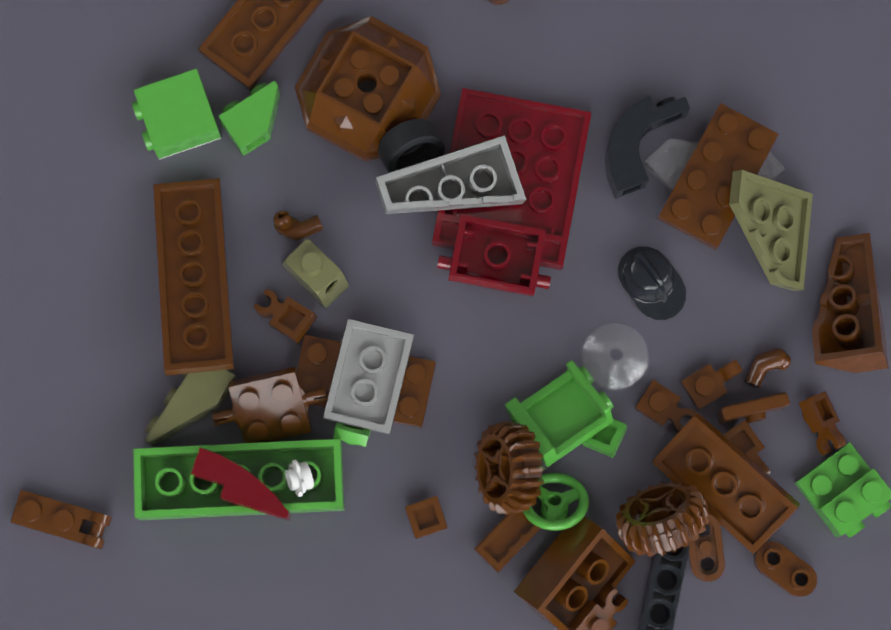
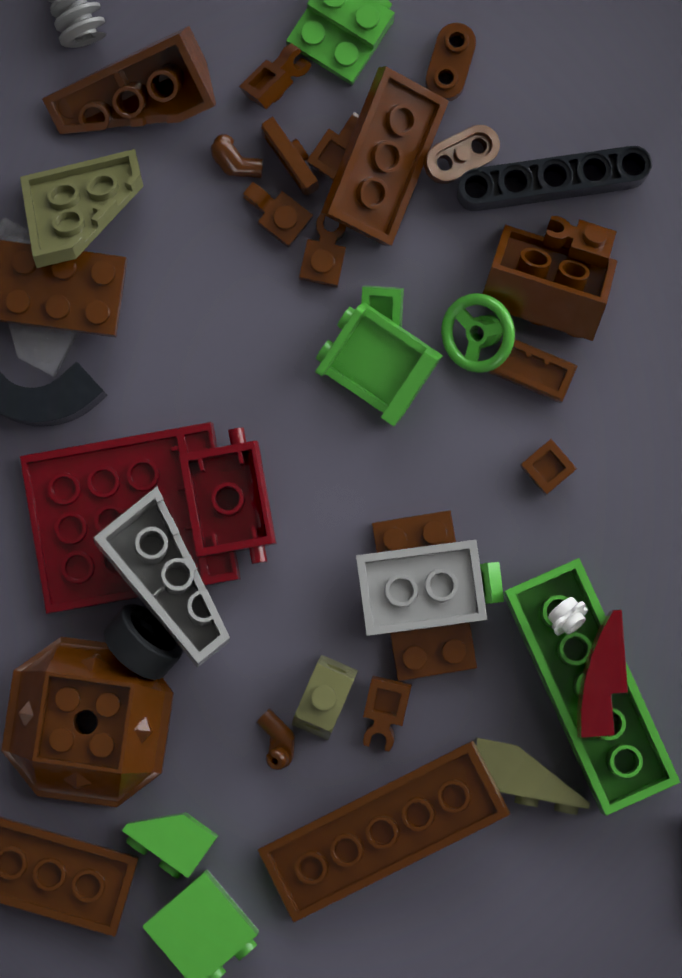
camera: 105 degrees left, 5 degrees up
reddish brown plate [212,367,328,443] -> none
reddish brown gear [474,421,545,515] -> none
clear dish [582,323,649,390] -> none
reddish brown gear [616,480,709,557] -> none
black piece [618,247,686,320] -> none

